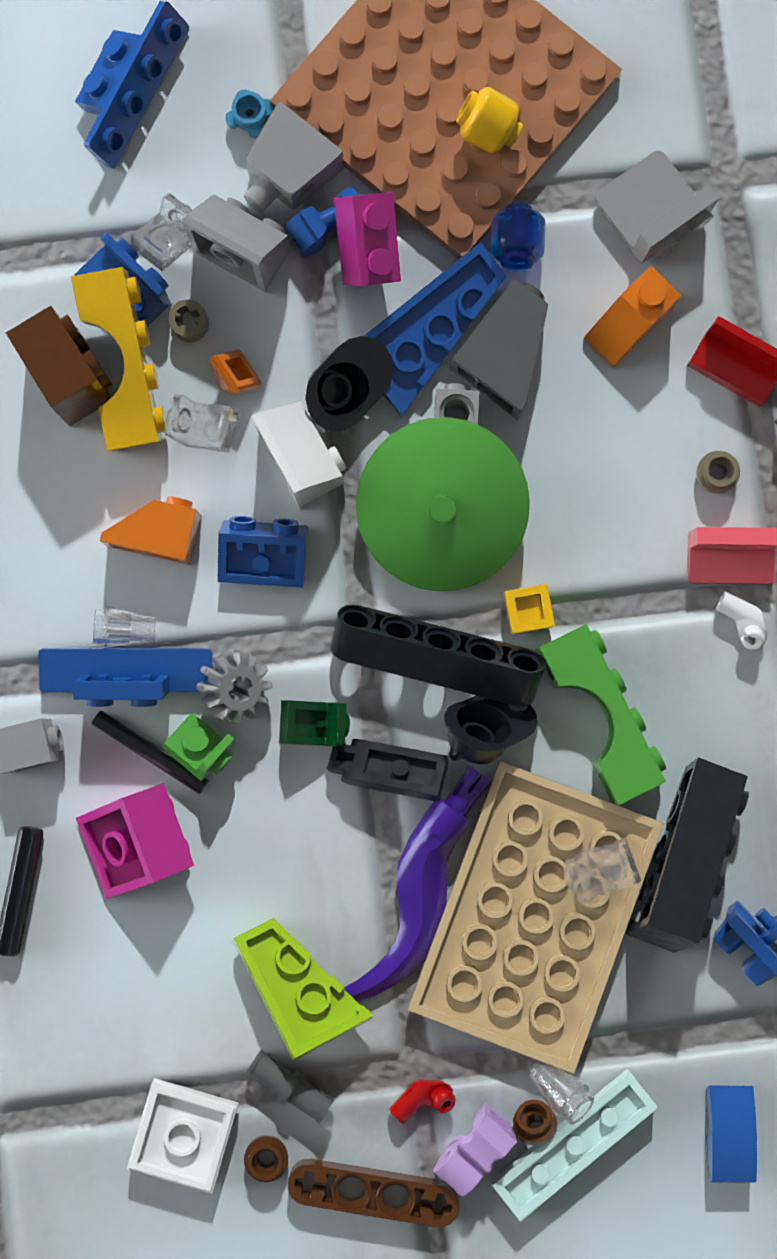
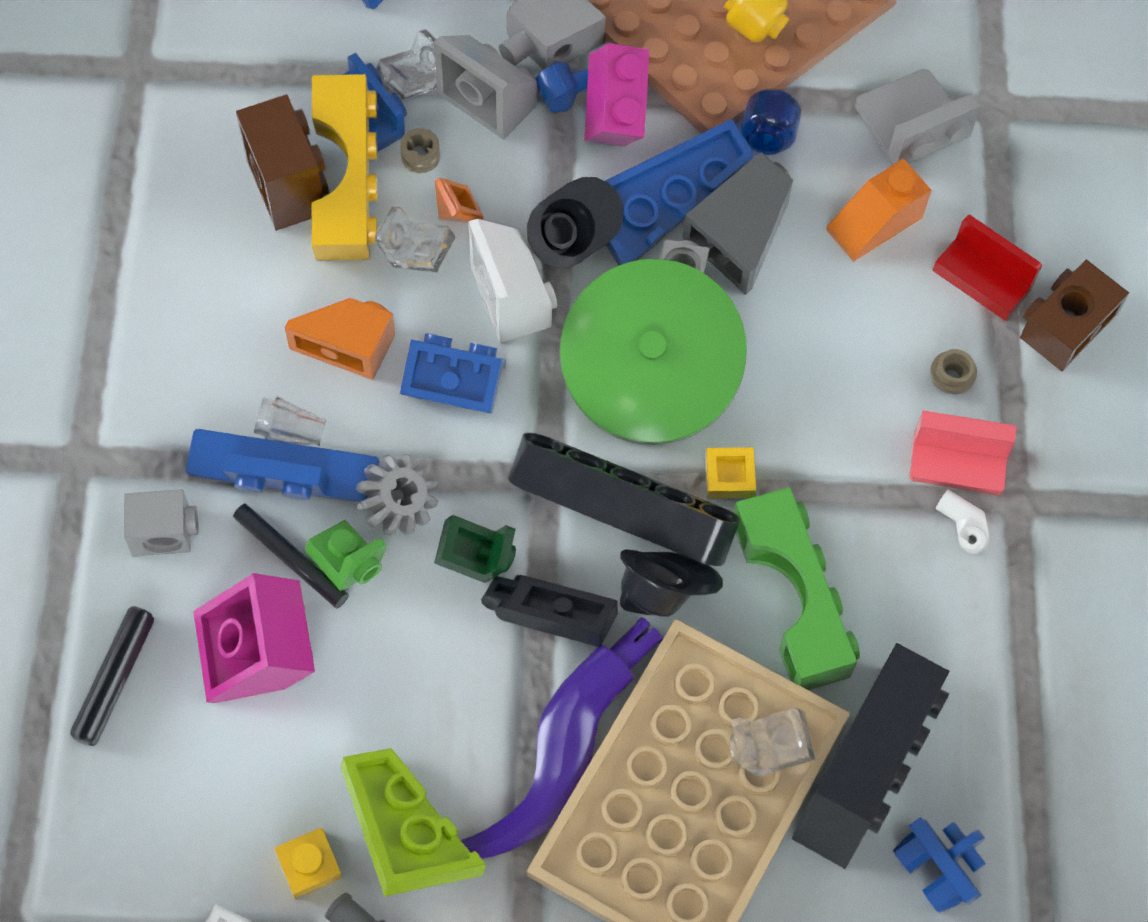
camera: 10 degrees right, 20 degrees down
none -> yellow plate [274,827,343,899]

